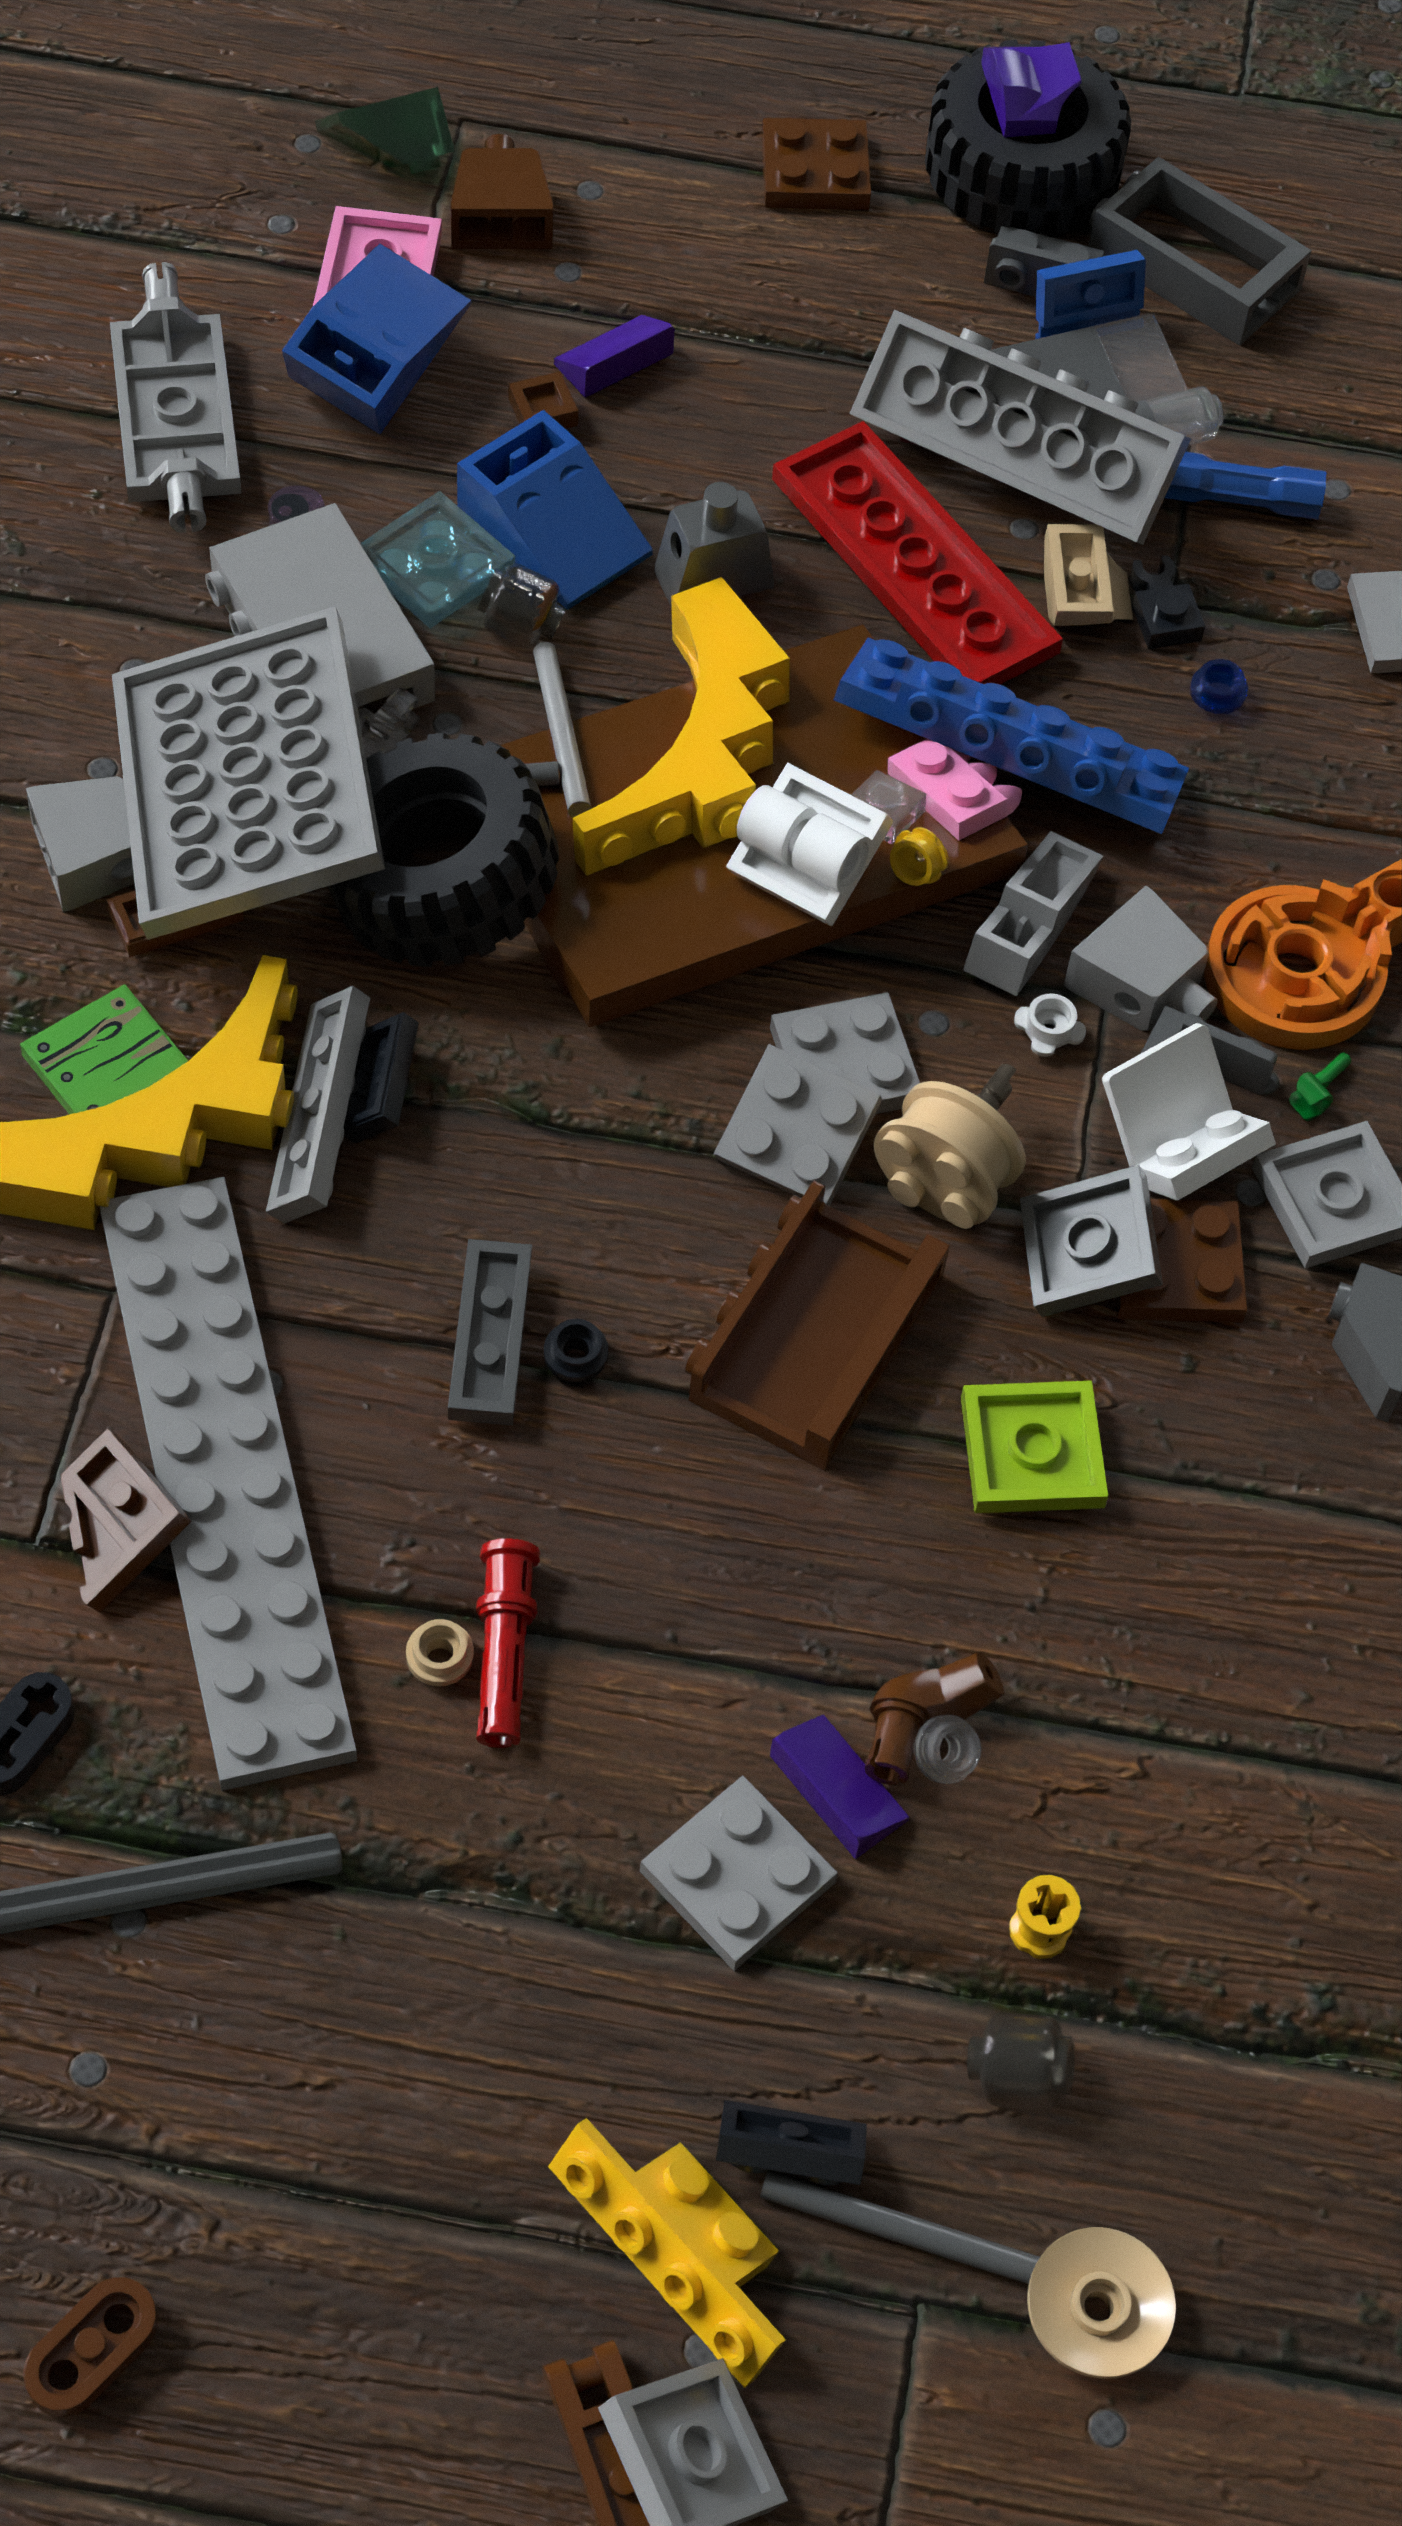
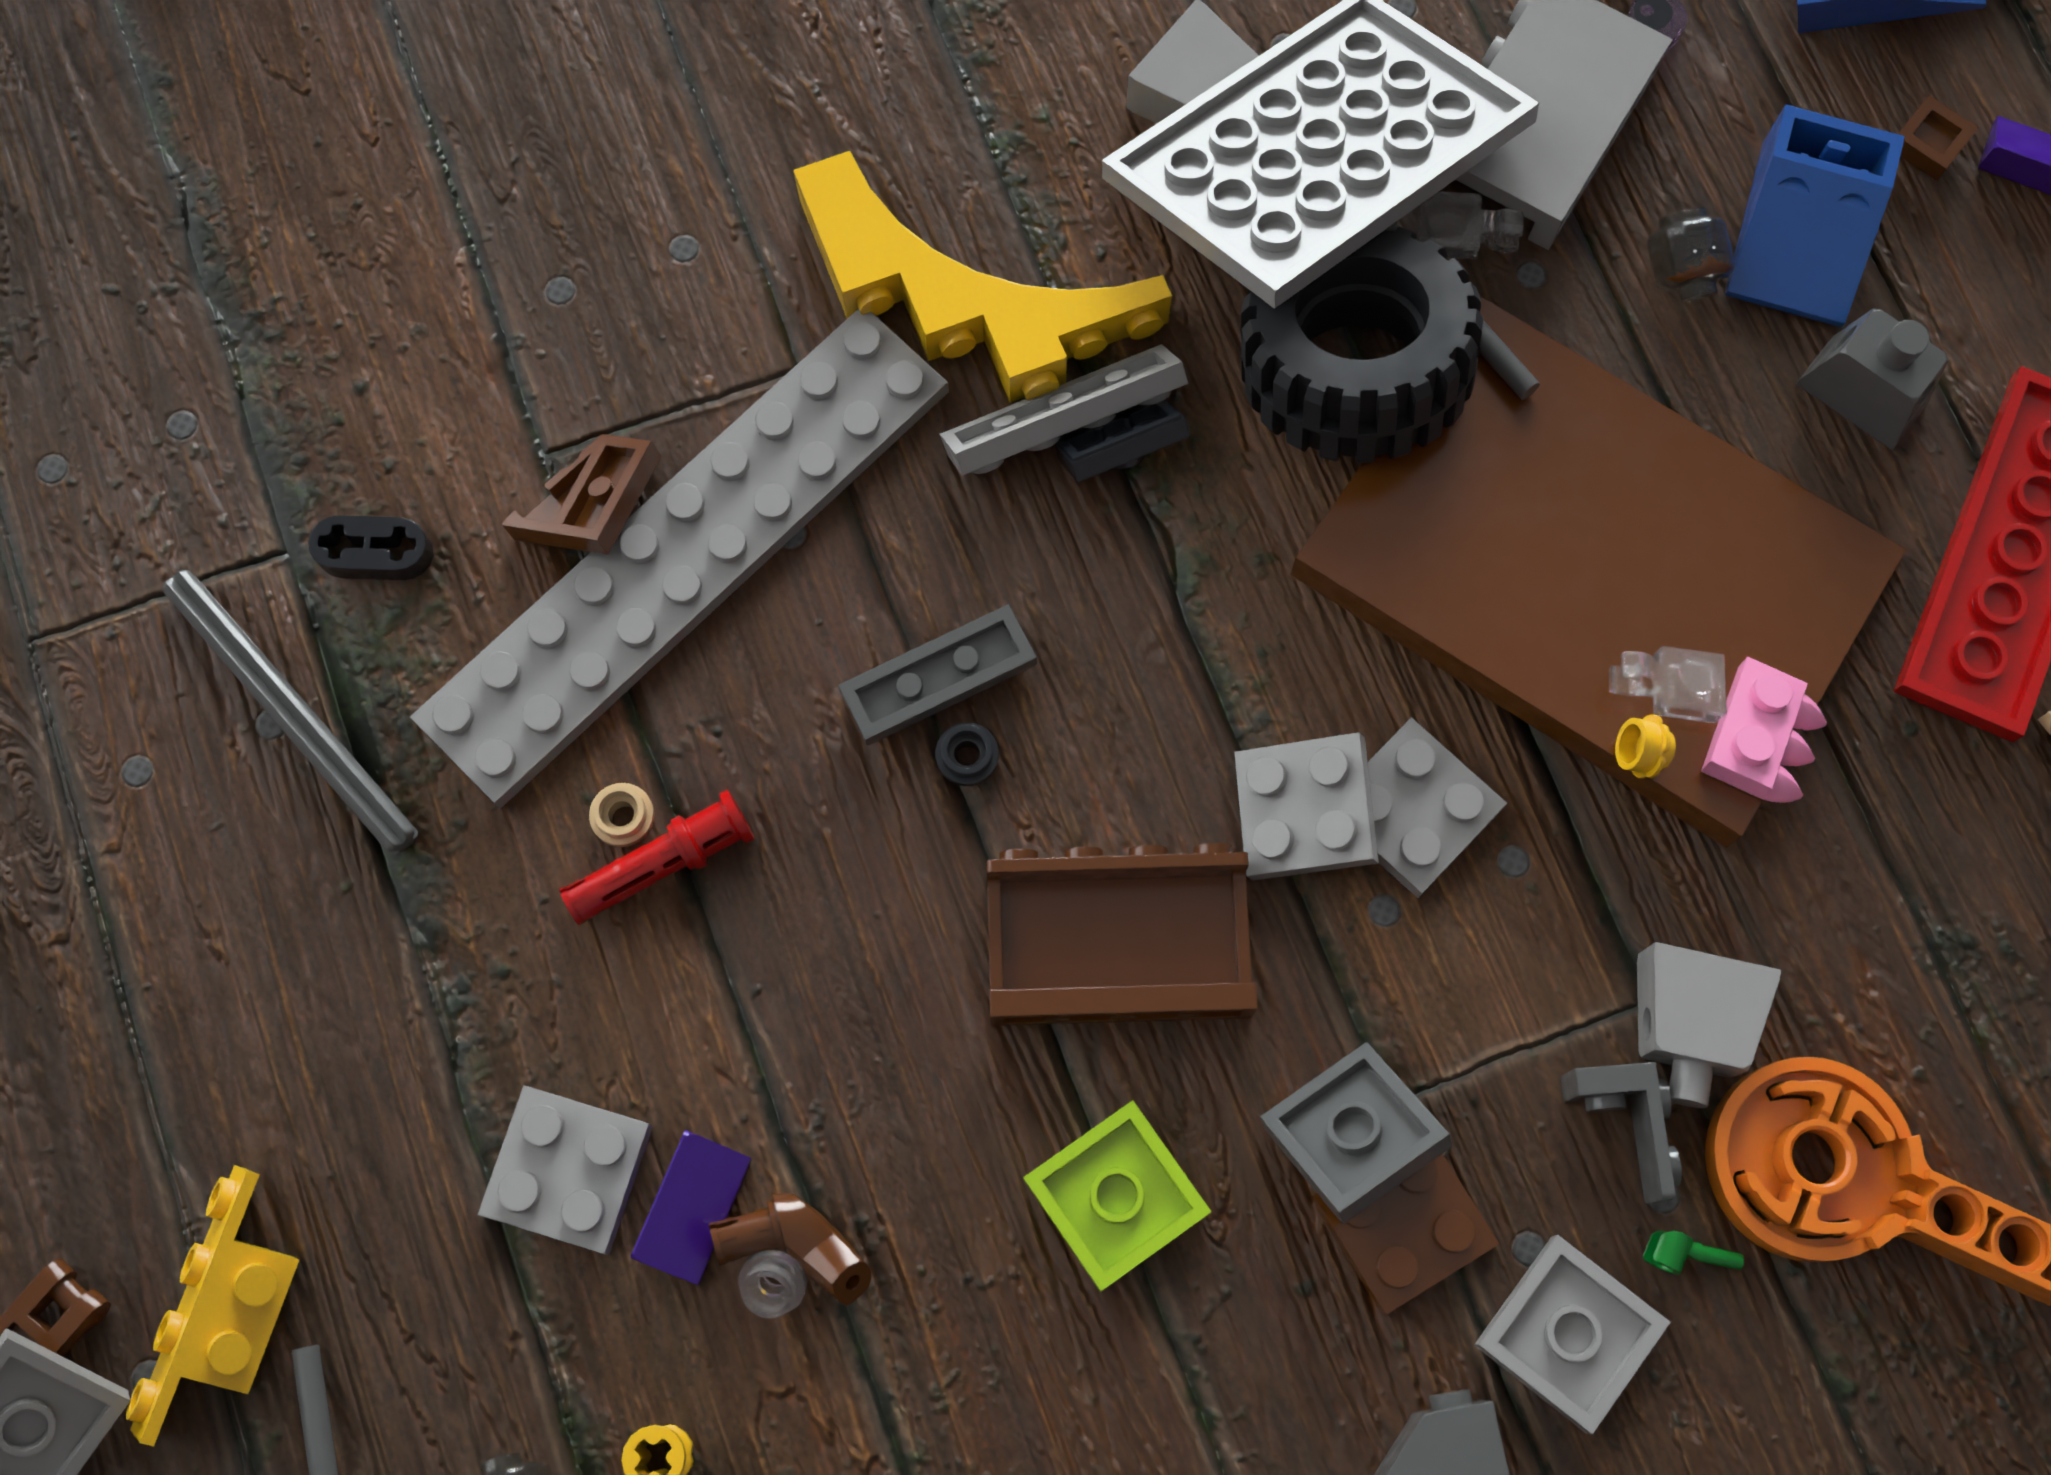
camera: 65 degrees right, 15 degrees up
bright green tile [20,984,188,1115] -> none
clear light blue plate [360,491,515,628] -> none
light grey bar [533,642,591,817] -> none
yellow arch [572,577,790,876] -> none
black plate [715,2100,867,2185] -> none
white plate [726,762,894,927] -> none
blue plate [833,637,1189,834] -> none
tan wheel [874,1064,1026,1229] -> none
light grey slope [963,831,1103,996] -> none
white plate [1014,994,1086,1057] -> none
white bracket [1102,1023,1276,1201] -> none

